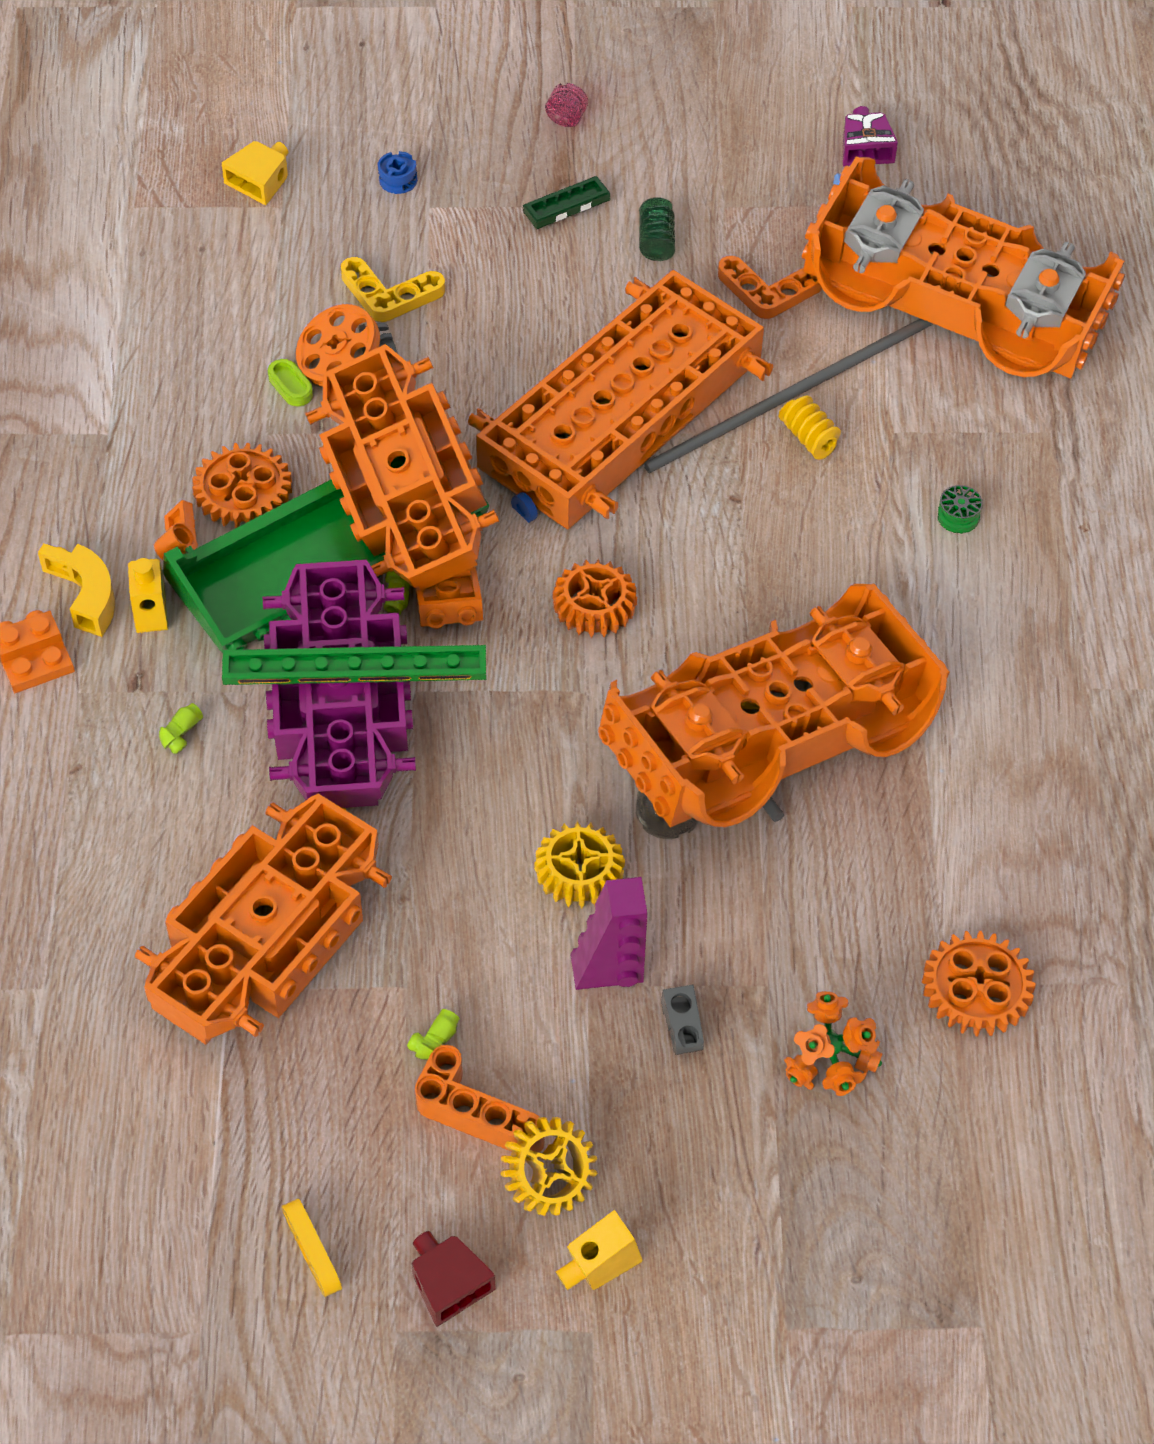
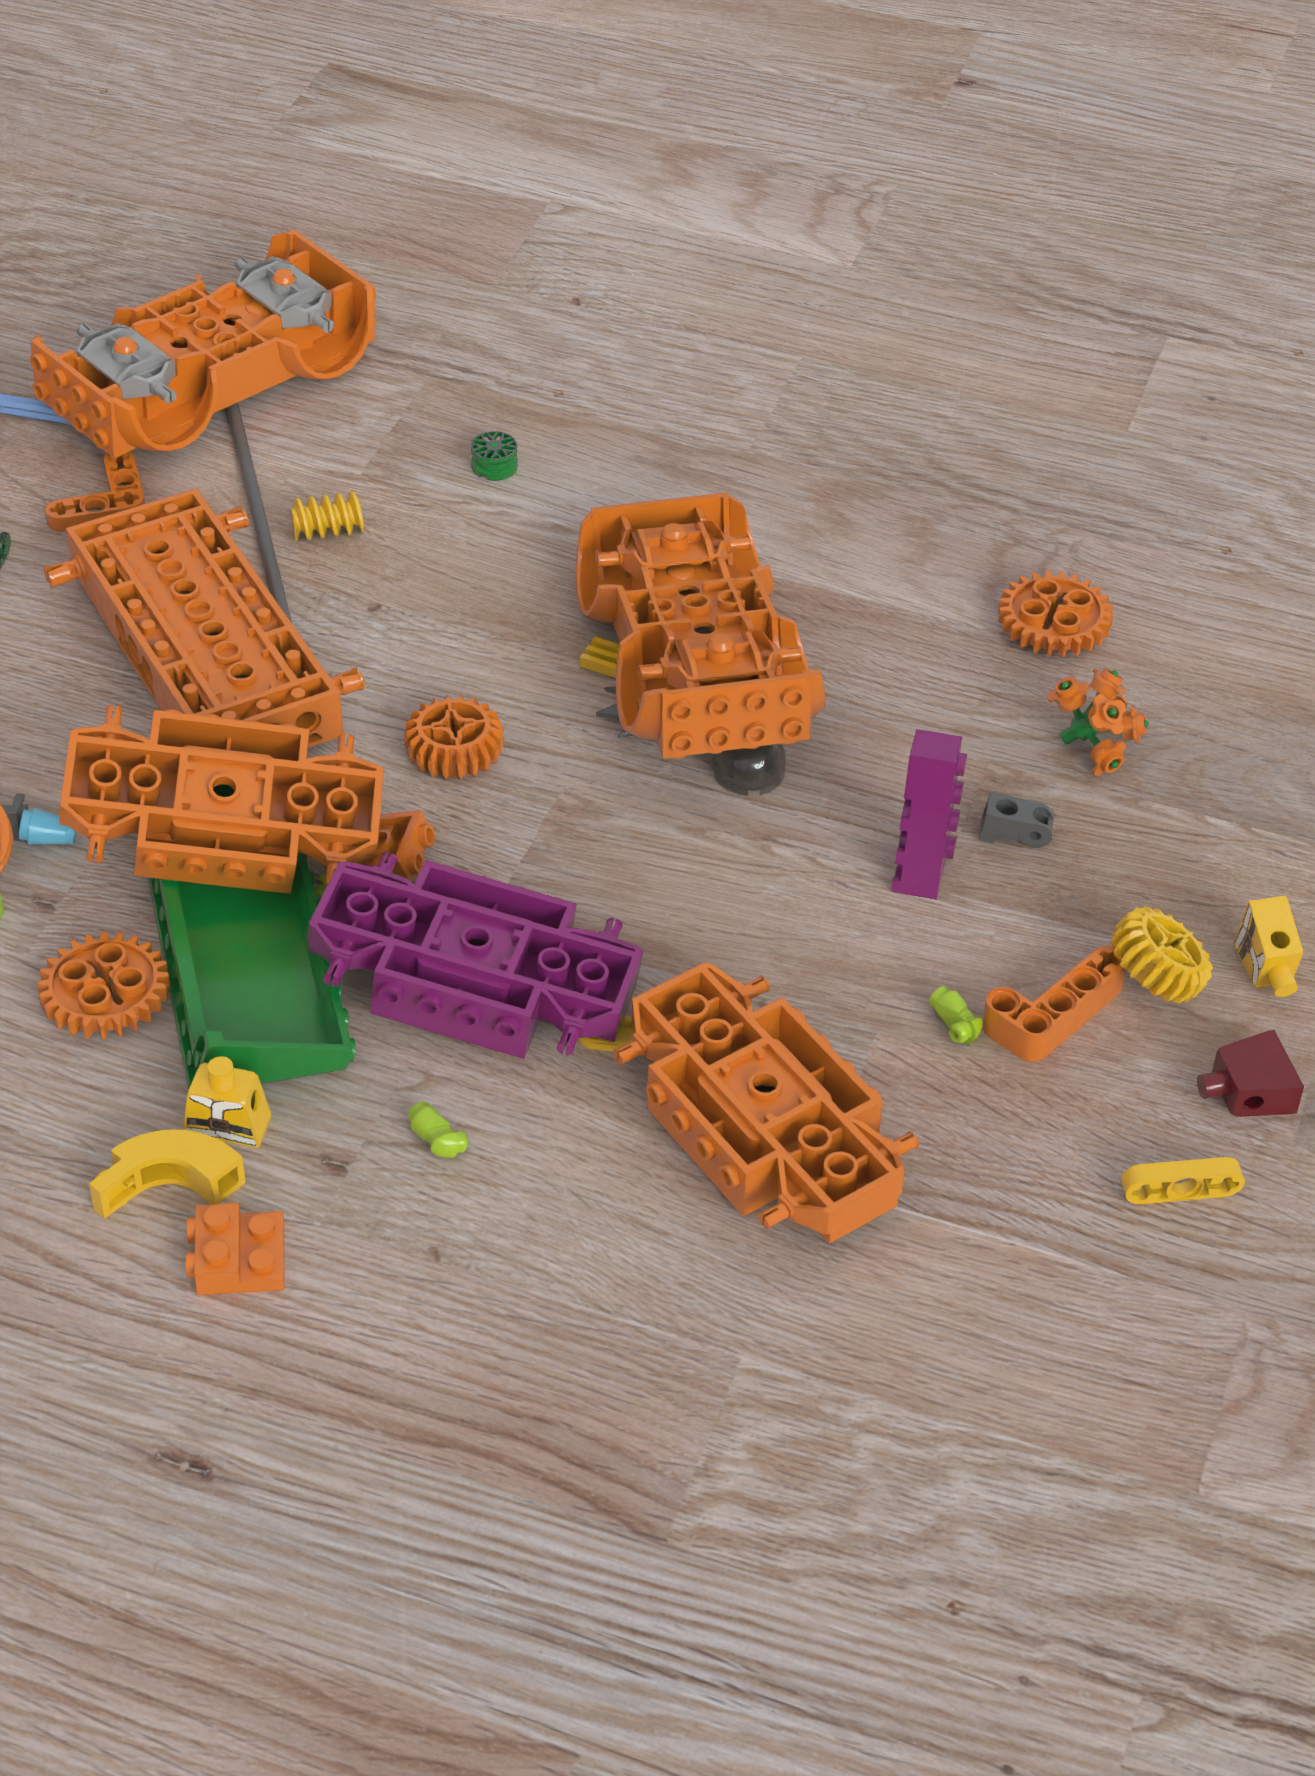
camera: 70 degrees left, 10 degrees down
orange plate [154,500,198,560] -> none
green plate [222,645,487,685] -> none
yellow gear [534,821,625,908] -> none

